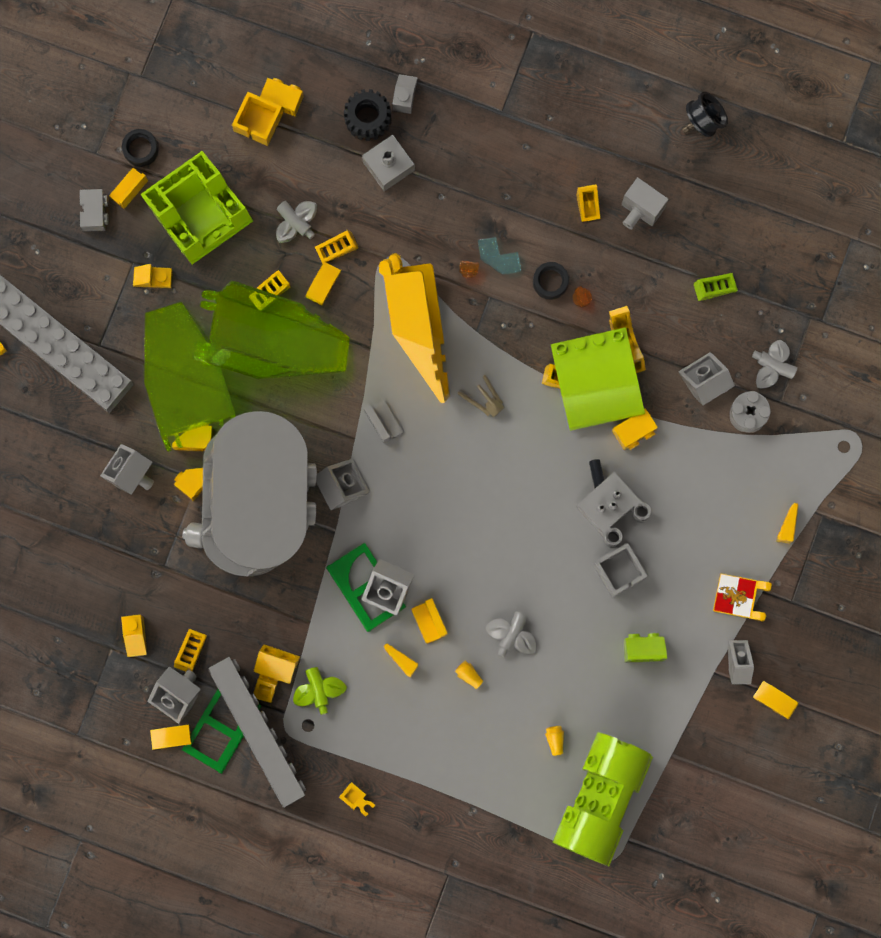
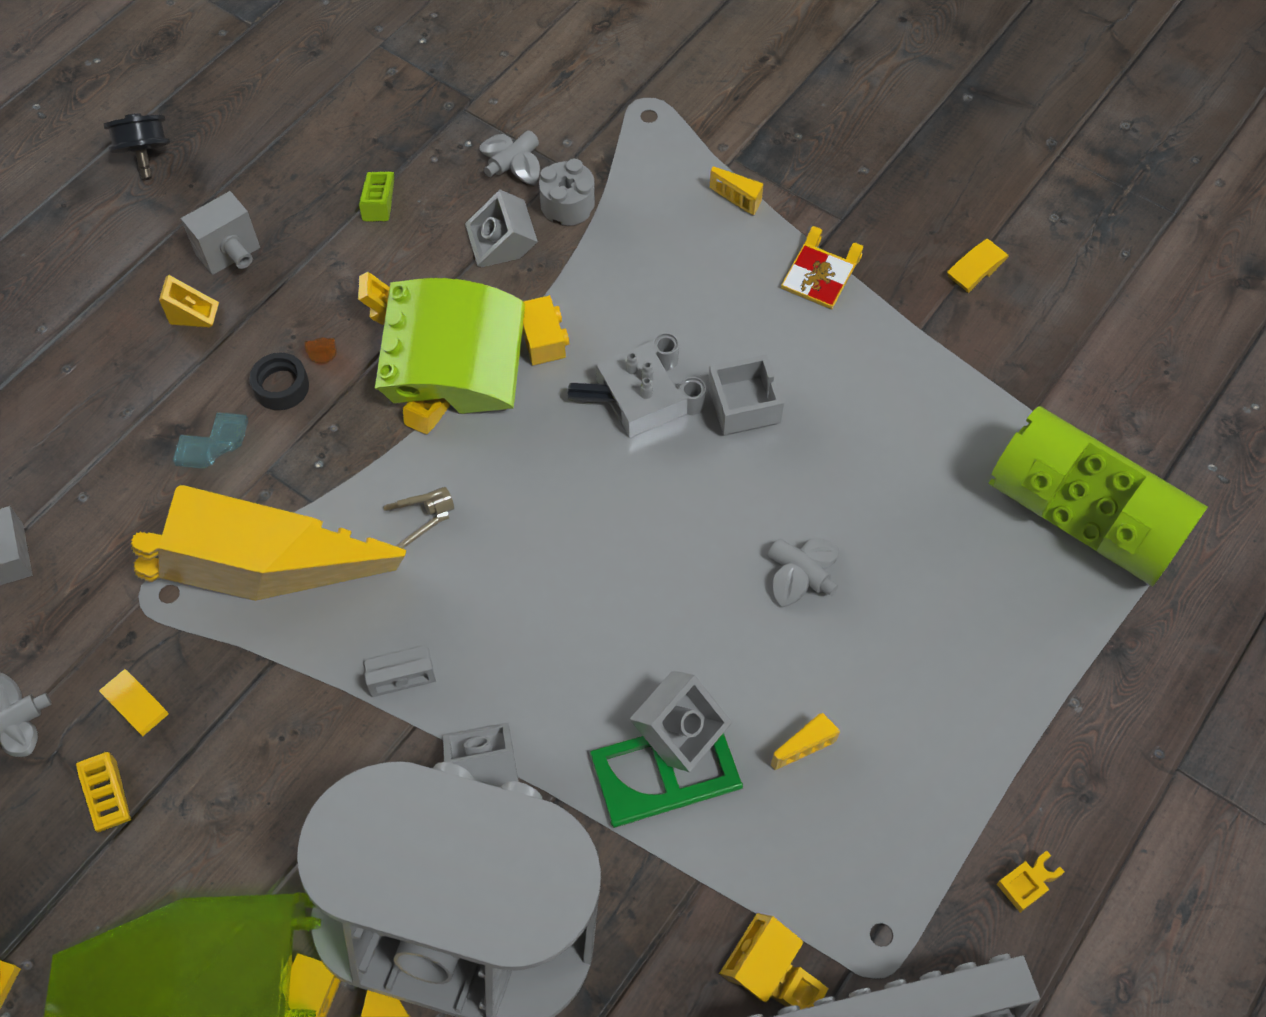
camera: 75 degrees left, 20 degrees down
clear neon green windscreen [193,281,350,379] -> none
lime plant [293,667,347,715] -> none
yellow slope [315,230,359,264] -> none
yellow panel [411,598,448,644] -> none
yellow cone [455,660,483,689] -> none
clear orange plate [459,261,479,278] -> none
yellow cone [545,726,564,756] -> none
lime slope [624,633,667,662] -> none
light grey slope [728,640,754,684] -> none

